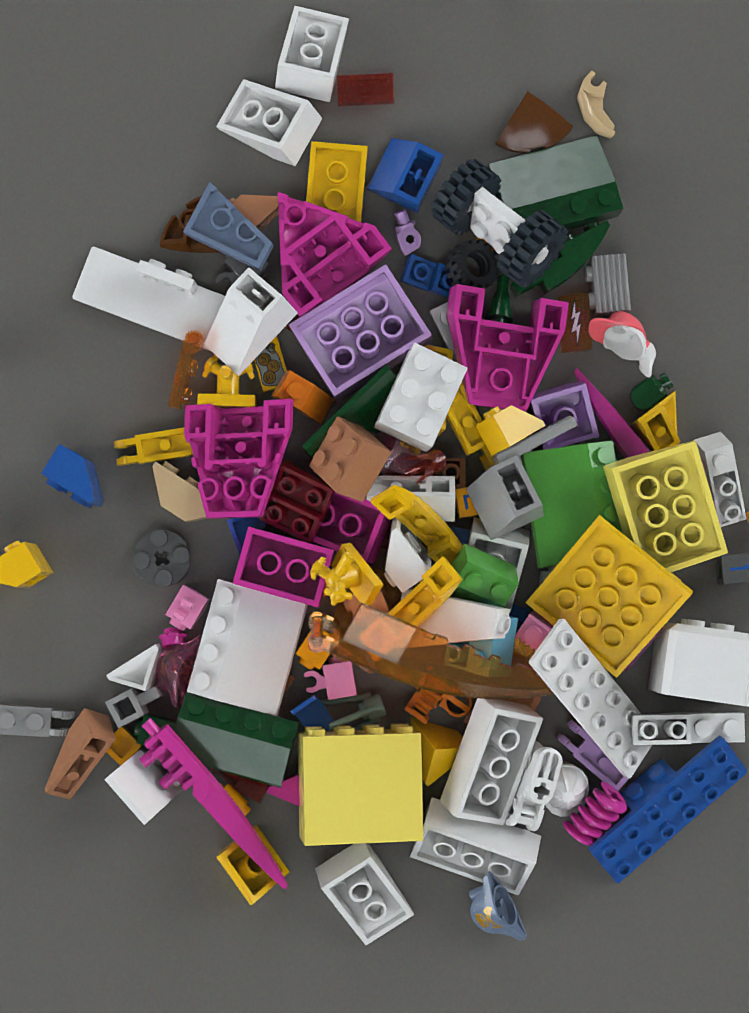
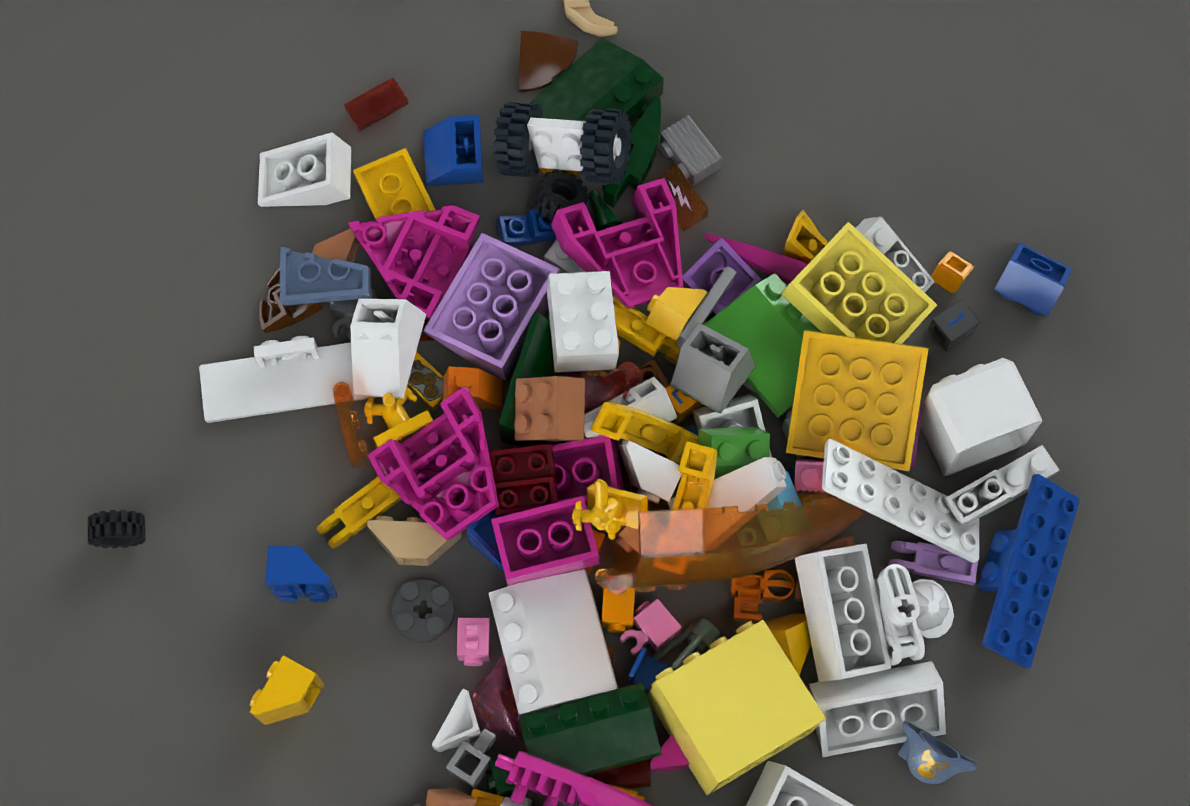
camera: 30 degrees left, 15 degrees down
dark pink plate [159,628,187,649] -> none
white slope [275,6,349,102] -> none
lavender piece [394,209,421,256] -> none
dark pink piece [563,782,627,846] -> none
white hair [588,311,656,377] -> none
dark green arm [630,373,674,410] -> none

